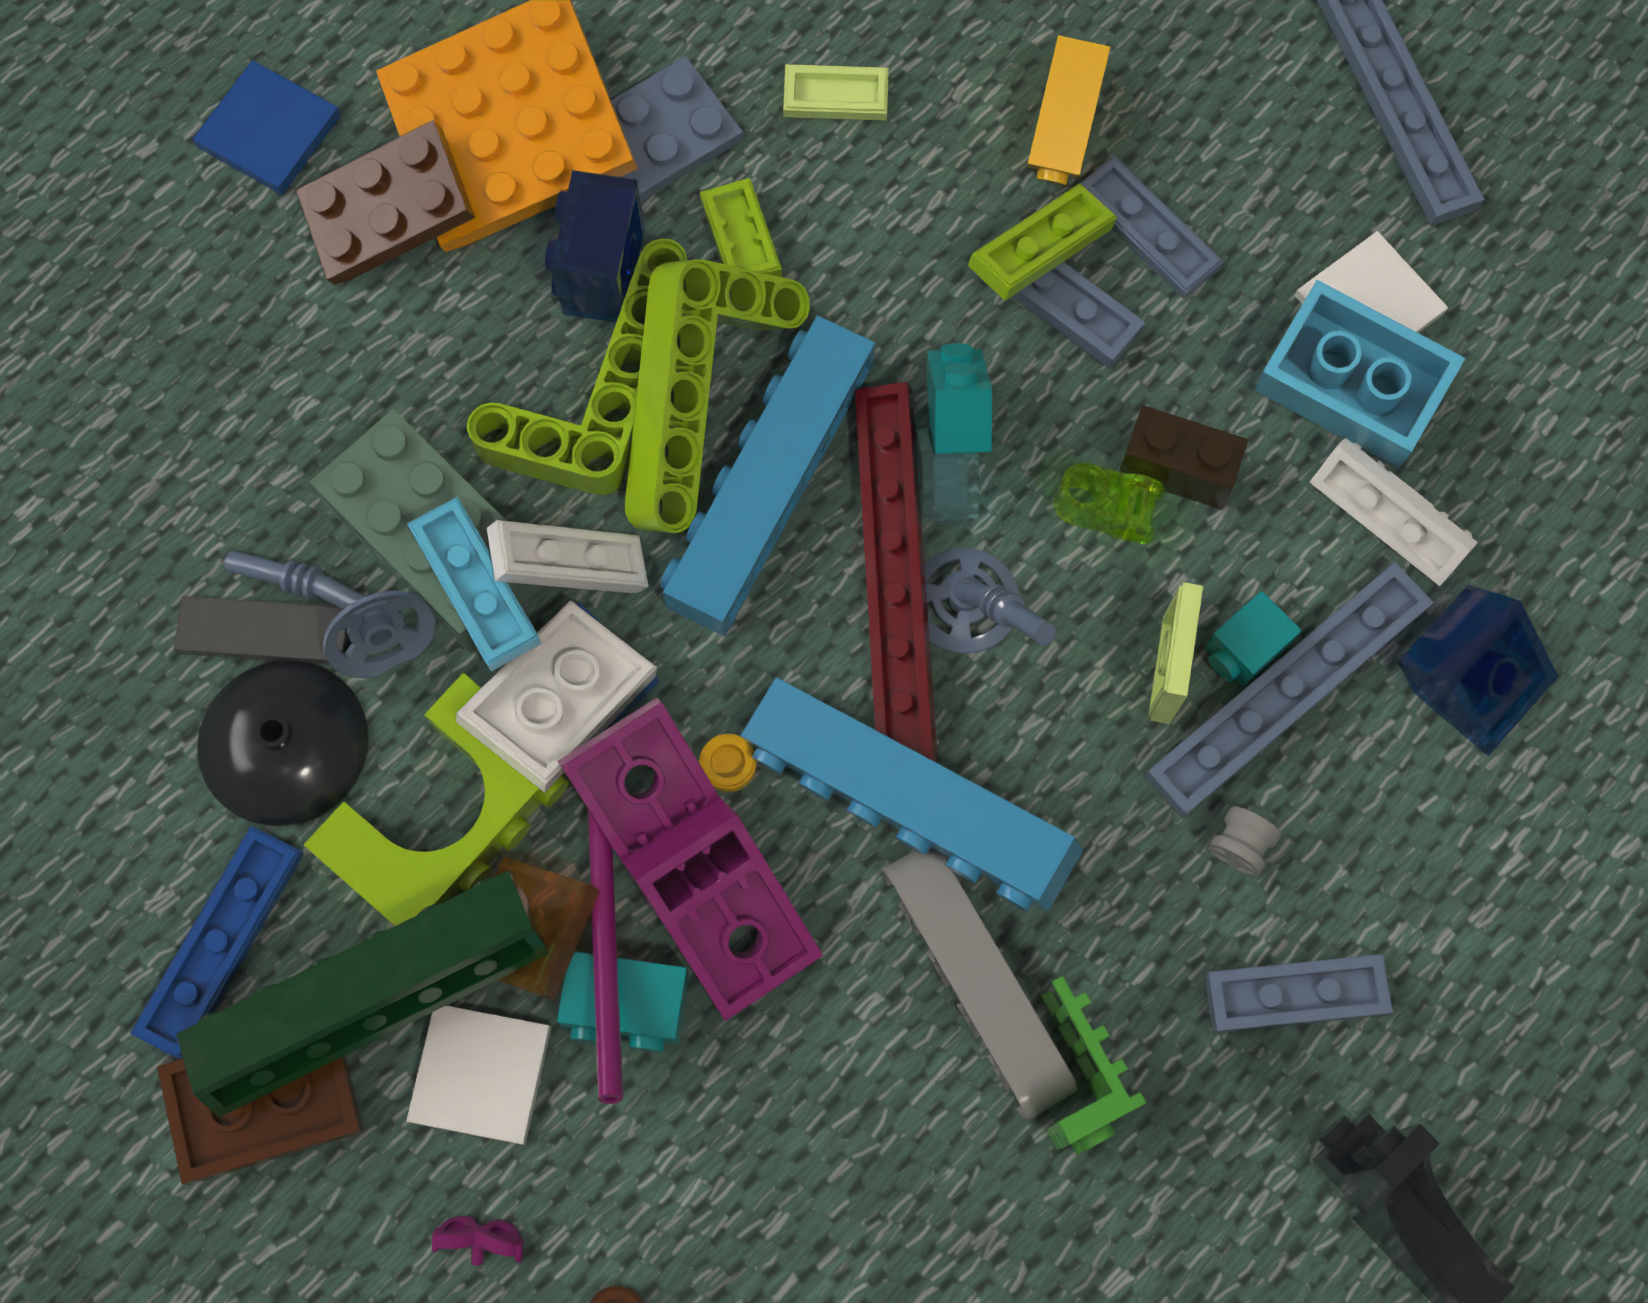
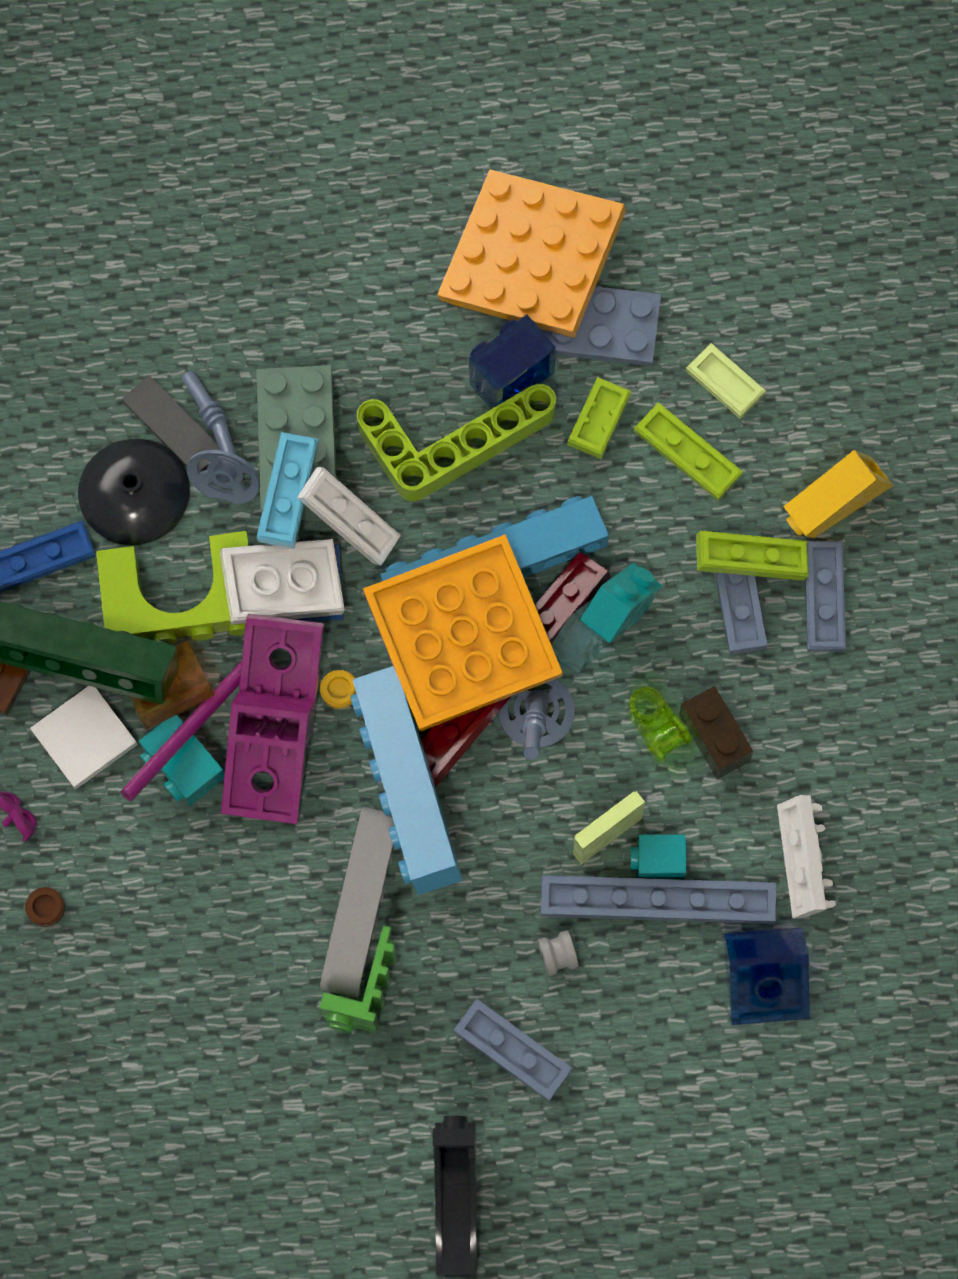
camera: 45 degrees right, 0 degrees up
blue tile [192,60,341,195] -> none
plate [296,120,475,285] -> none
lime beam [625,259,810,533] -> none
medium azure brick [1255,280,1466,469] -> none
white tile [1294,231,1448,333] -> none
none -> light orange plate [363,534,563,732]
none -> lime tile [634,402,743,501]

